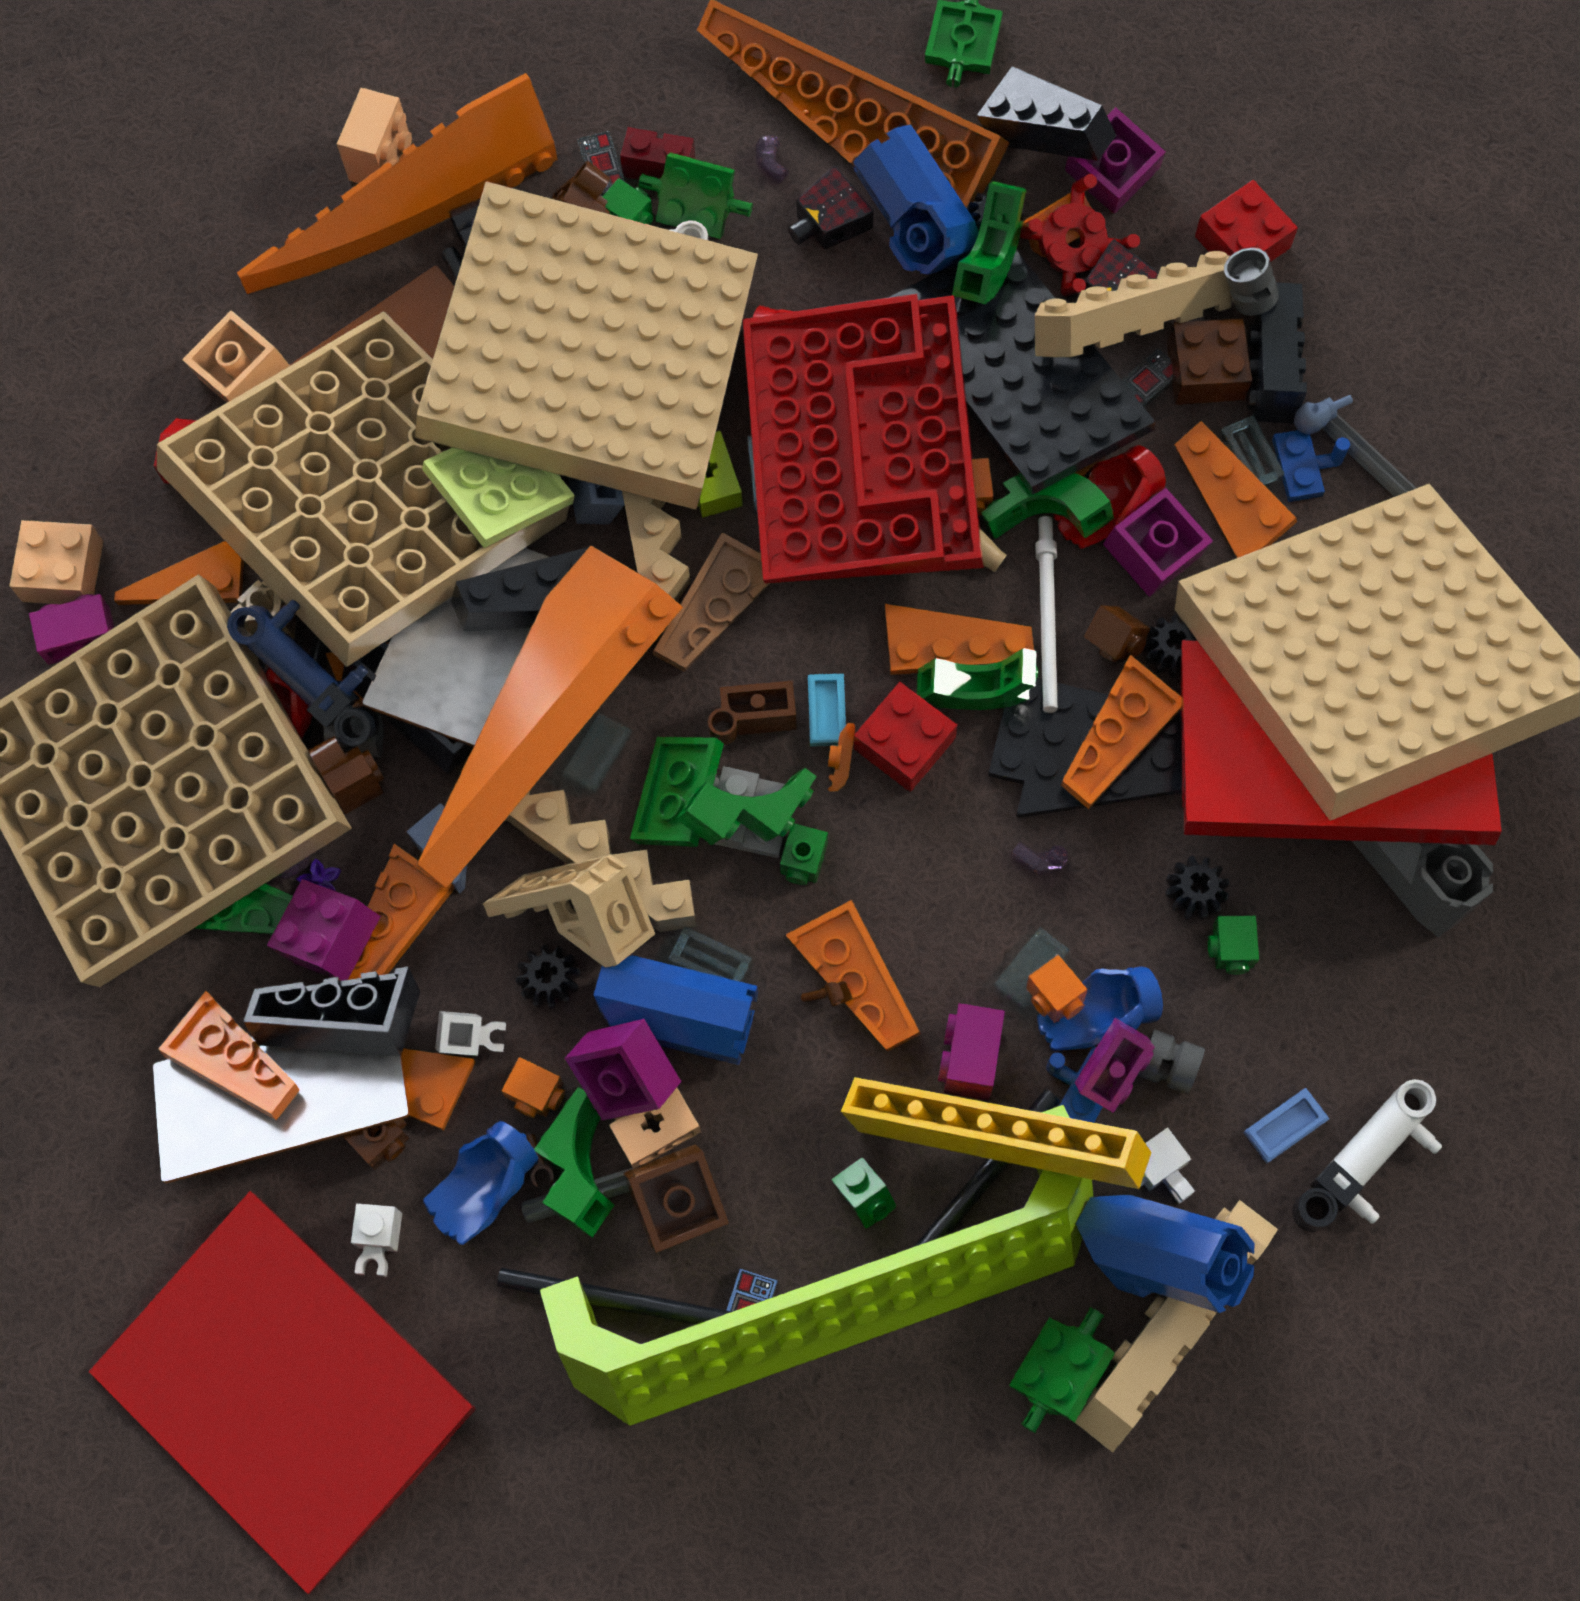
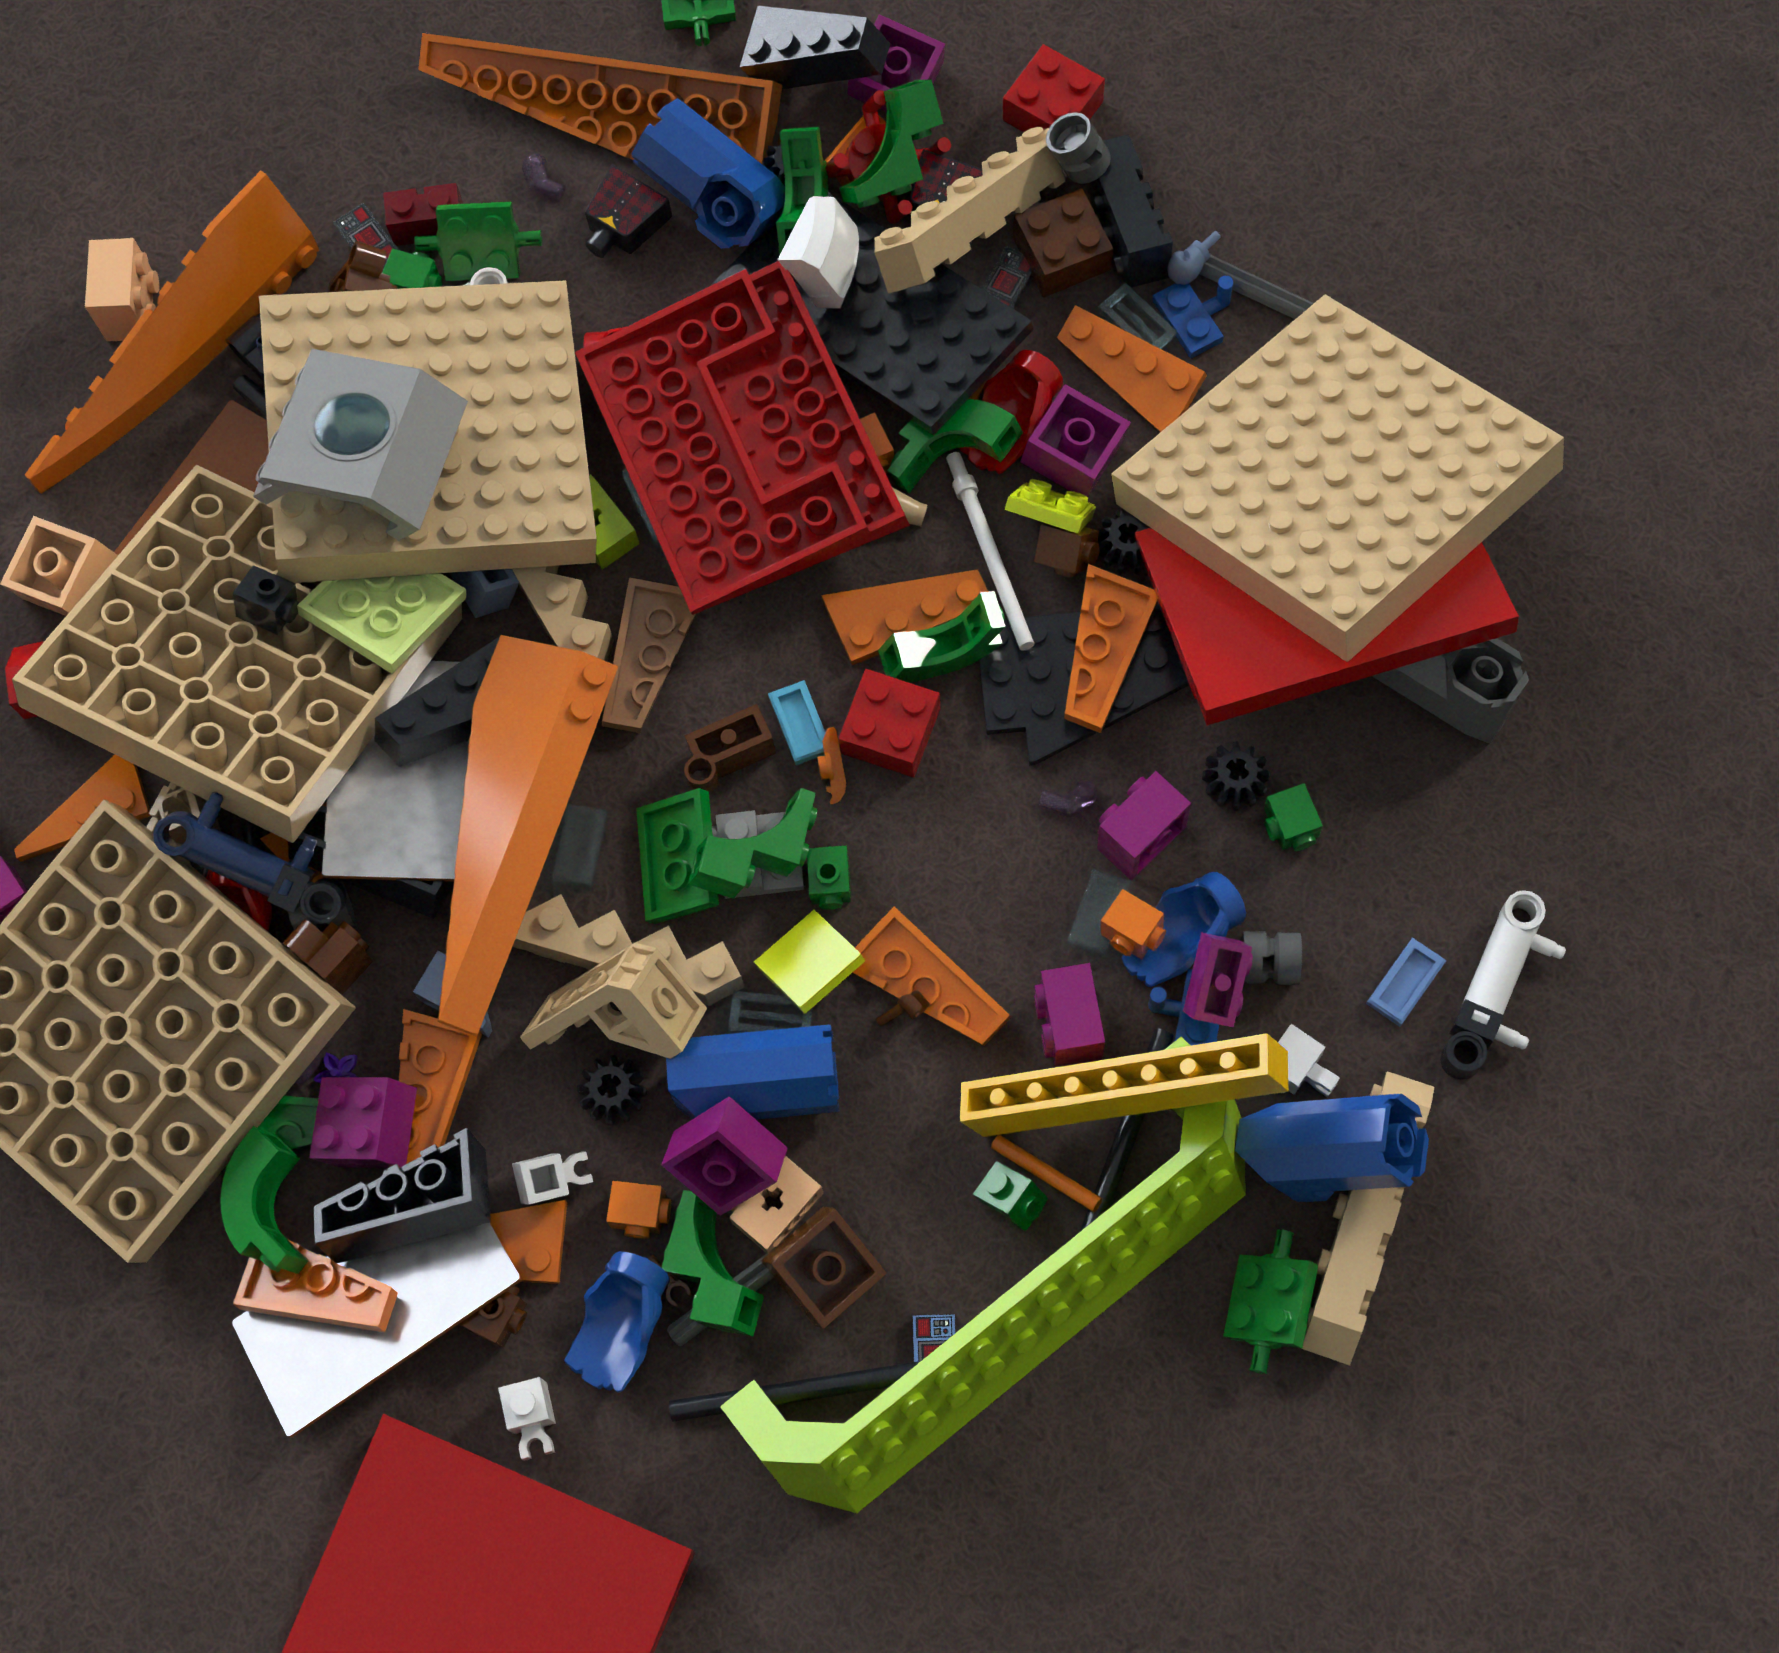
camera: 15 degrees left, 0 degrees up
none -> green arch [221,1126,308,1274]
none -> black brick [233,565,299,635]
none -> light grey panel [253,349,468,541]
none -> neon yellow tile [754,910,865,1014]
none -> white slope [778,196,859,308]
none -> green arch [839,79,944,208]
none -> orange bar [991,1135,1103,1212]
none -> neon yellow tile [1005,479,1096,534]
none -> magenta brick [1097,771,1191,881]

